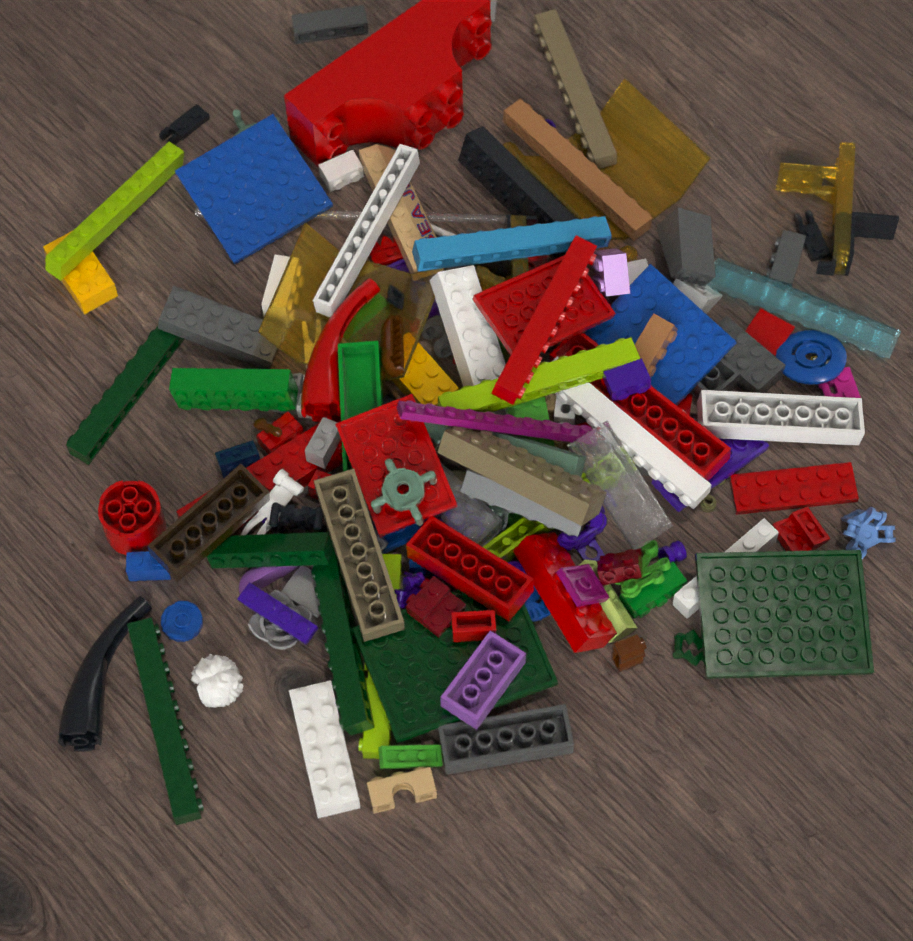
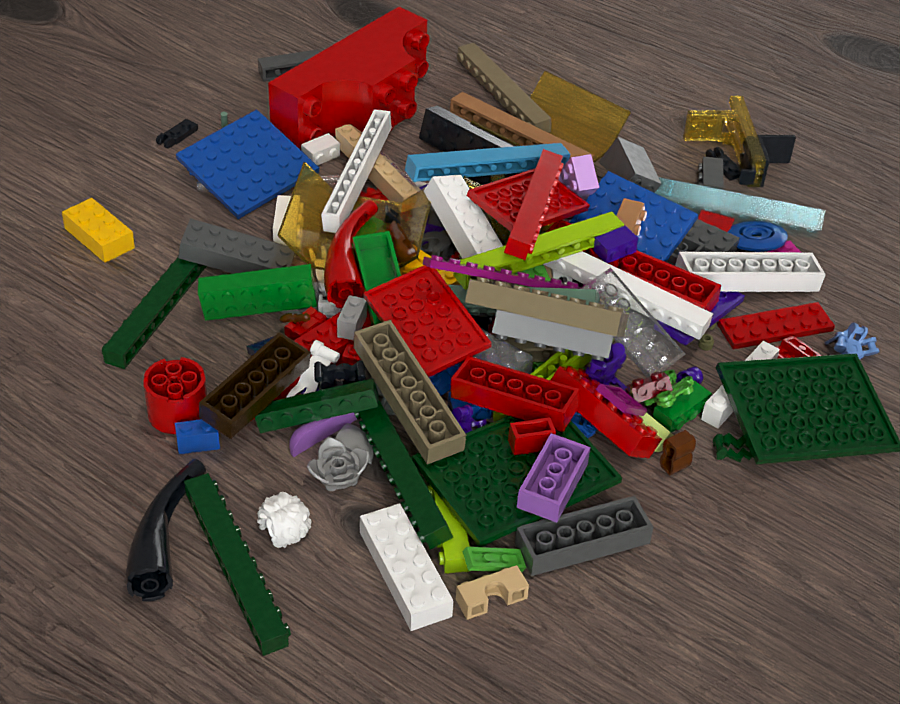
camera: 15 degrees left, 20 degrees down
lime brick [46,142,184,281] -> none
blue tile [161,601,203,642] -> none
dark purple plate [237,582,318,645] -> none
sand green plate [371,458,437,526] -> none
dark red plate [406,576,466,638] -> none

